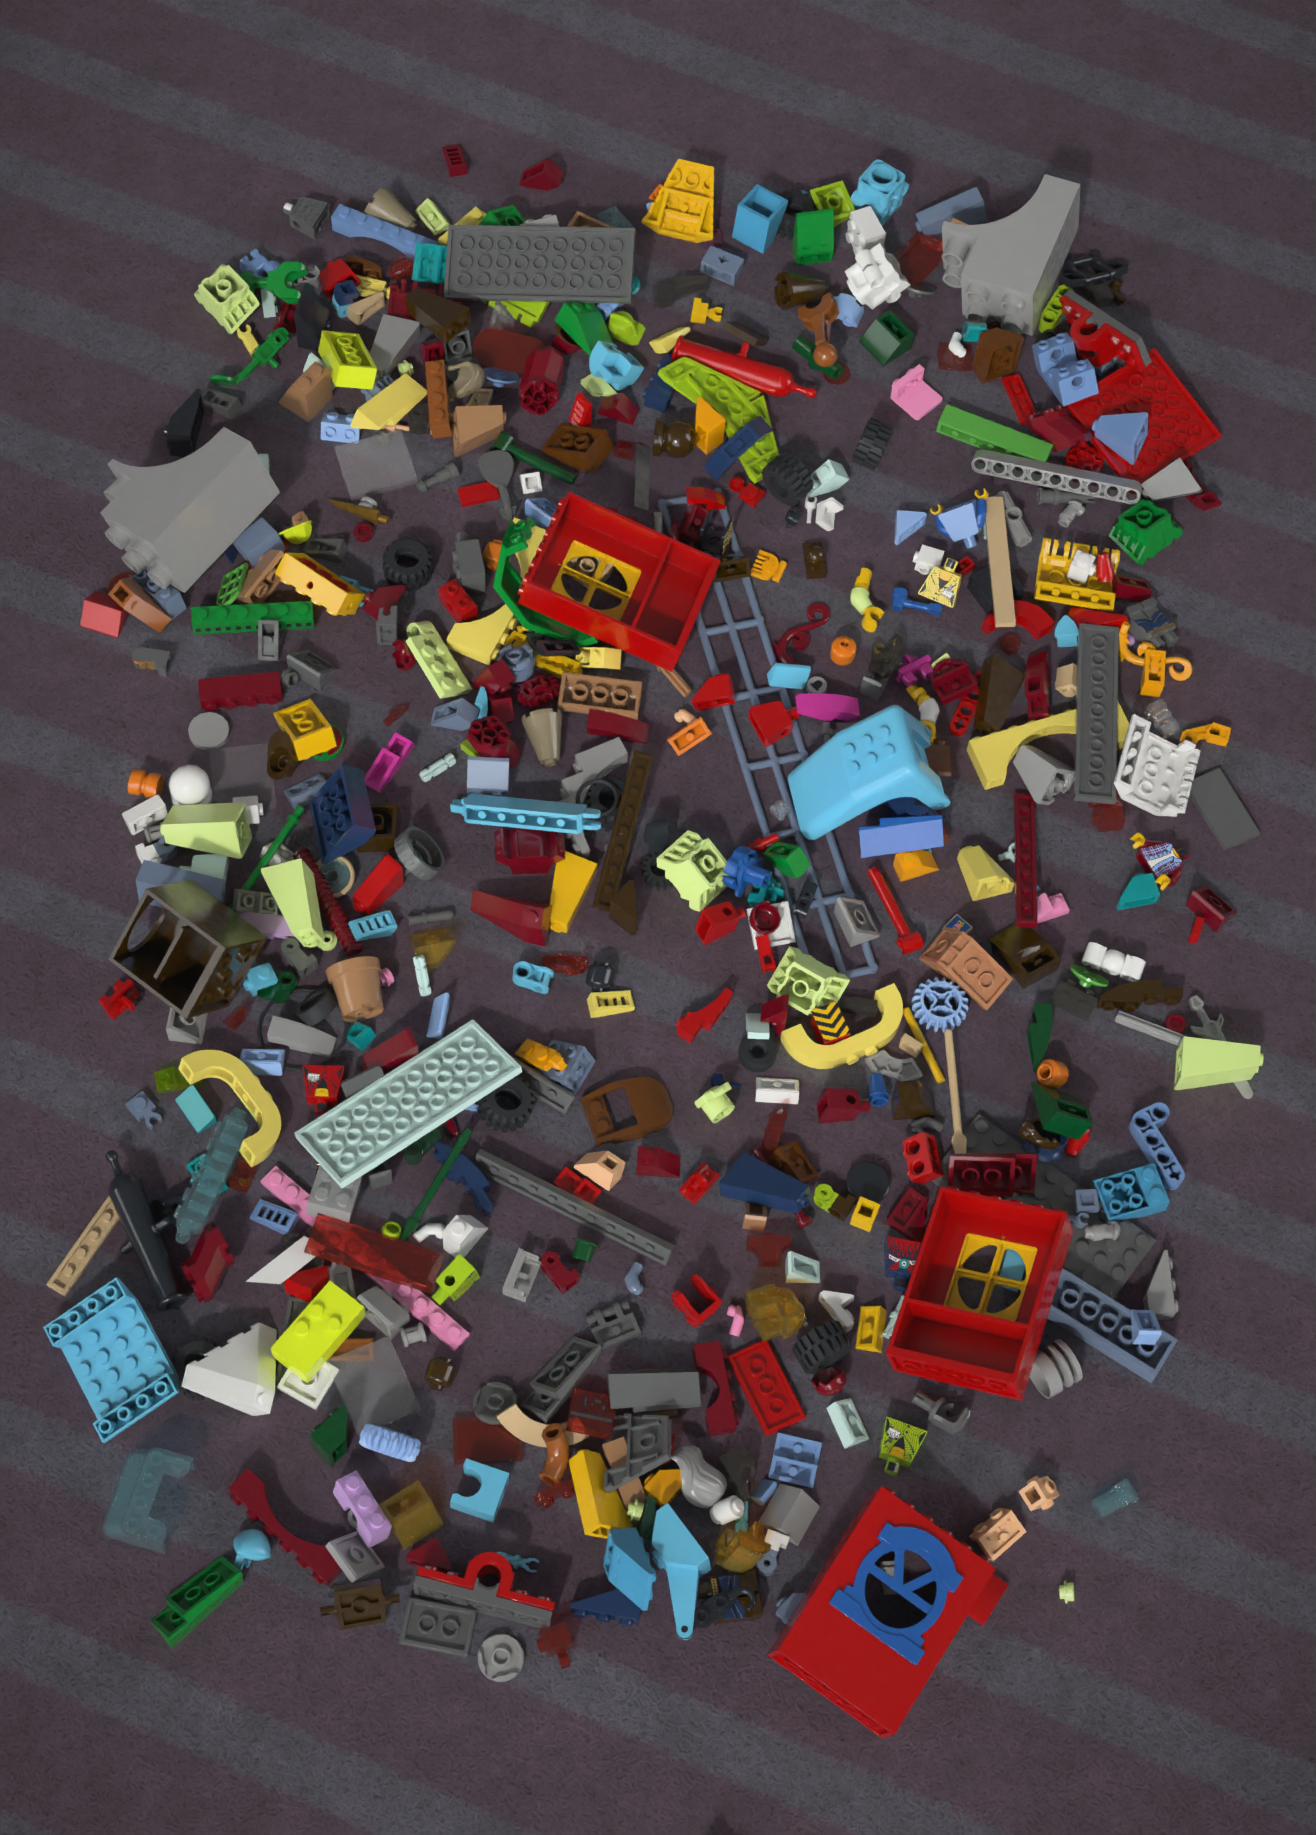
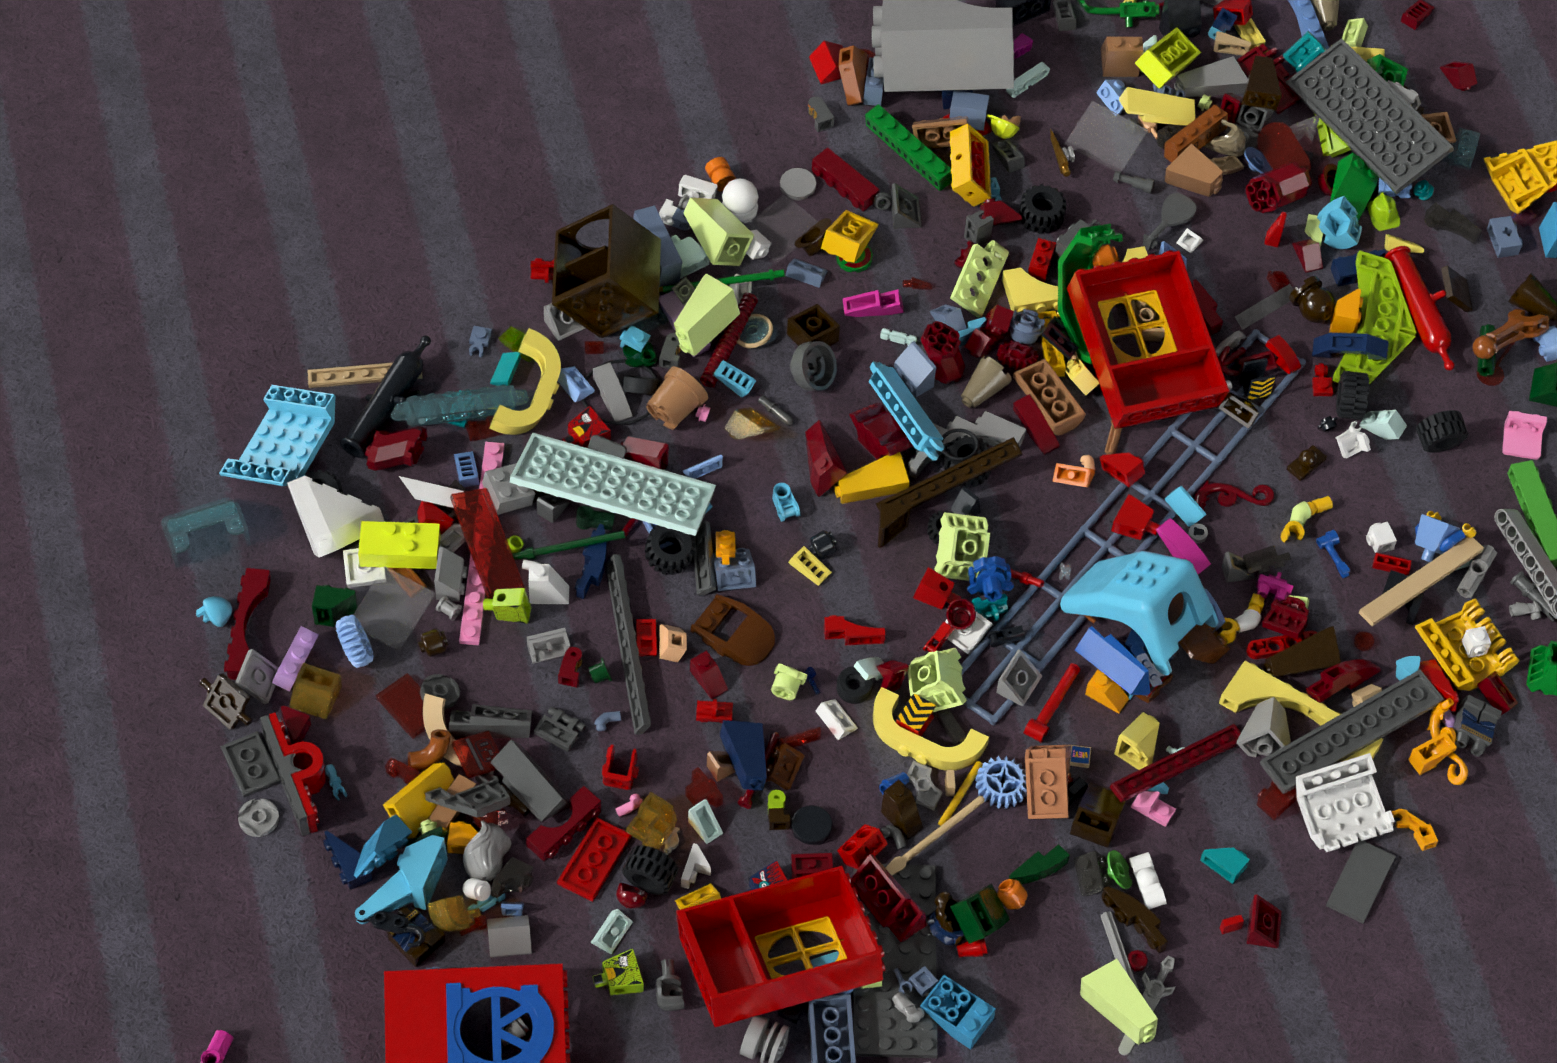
camera: 55 degrees right, 5 degrees down
green slope [150,1555,243,1649] -> none
bright green window [216,562,249,606] -> none
dark grey slope [258,620,280,661] -> none
dark blue slope [309,763,376,865] -> none
yellowish green plate [317,931,337,951] -> none
reddish brown slope [345,255,383,281] -> none
teal slope [346,1021,376,1051] -> none
red slope [353,854,404,916] -> none
dark red tile [354,523,374,542] -> none
clear red head [388,256,414,283] -> none
light aqua axle [413,955,431,996] -> none
medium azure piece [450,1458,509,1523] -> none
red tile [457,482,500,508] -> none
dark green piece [490,432,577,485] -> none
clear red brick [536,1621,574,1669] -> none
reddish brown slope [541,423,614,473] -> none
clear red arm [541,953,589,976] -> none
yellow piece [690,298,723,324] -> none
light orange piece [750,550,787,582] -> none
leg [756,1529,790,1576] -> none
green slope [762,841,811,878] -> none
medium blue slope [768,1433,822,1488] -> none
dark red torso [816,1088,870,1123] -> none
orange head [830,636,857,666] -> none
yellow brick [850,1196,880,1232] -> none
light blue slope [894,510,927,545] -> none
torso [918,558,962,608] -> none
red arch [981,600,1055,640] -> none
red cone [1095,552,1115,582] -> none
medium blue beam [1129,1102,1185,1190] -> none
torso [1130,833,1189,890] -> none
clear leg [1142,698,1180,739] -> none

